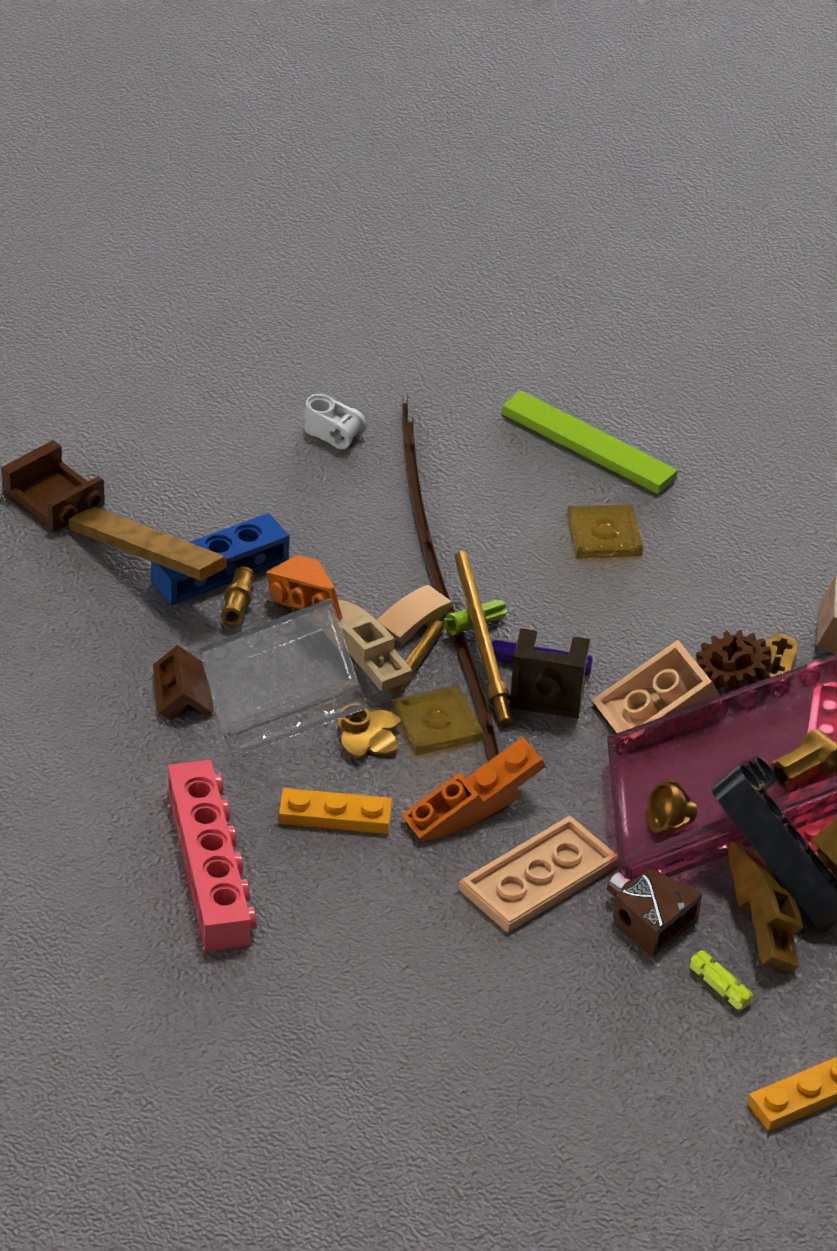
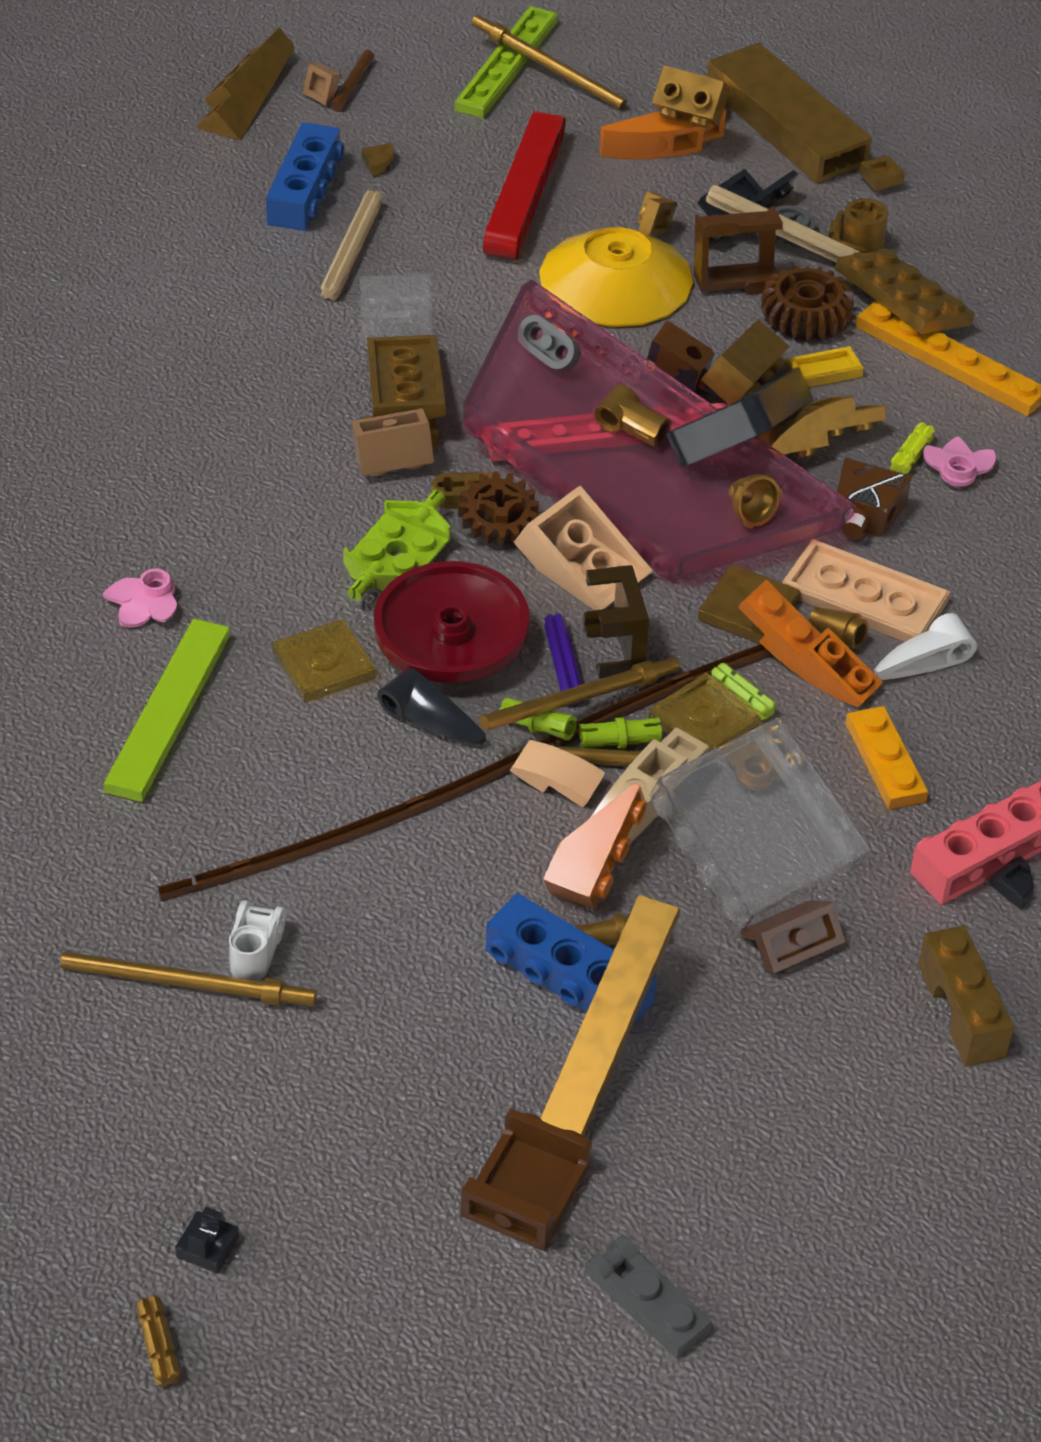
camera: 110 degrees left, 5 degrees up
none -> pearl gold bar [60,951,317,1007]
none -> bright pink plate [103,569,177,627]
none -> pearl gold axle [136,1295,181,1387]
none -> black tile [175,1206,240,1274]
none -> lime plate [343,489,451,601]
none -> dark red dish [374,561,529,683]
none -> black piece [377,668,486,744]
none -> lime pin [579,717,662,749]
none -> pearl gold tile [698,564,800,643]
none -> lime axle [710,663,777,721]
none -> pearl gold cone [808,607,869,649]
none -> white piece [874,613,977,680]
none -> pearl gold arch [918,925,1014,1067]
none -> bright pink plate [923,436,996,487]
none -> black tile [990,856,1033,910]

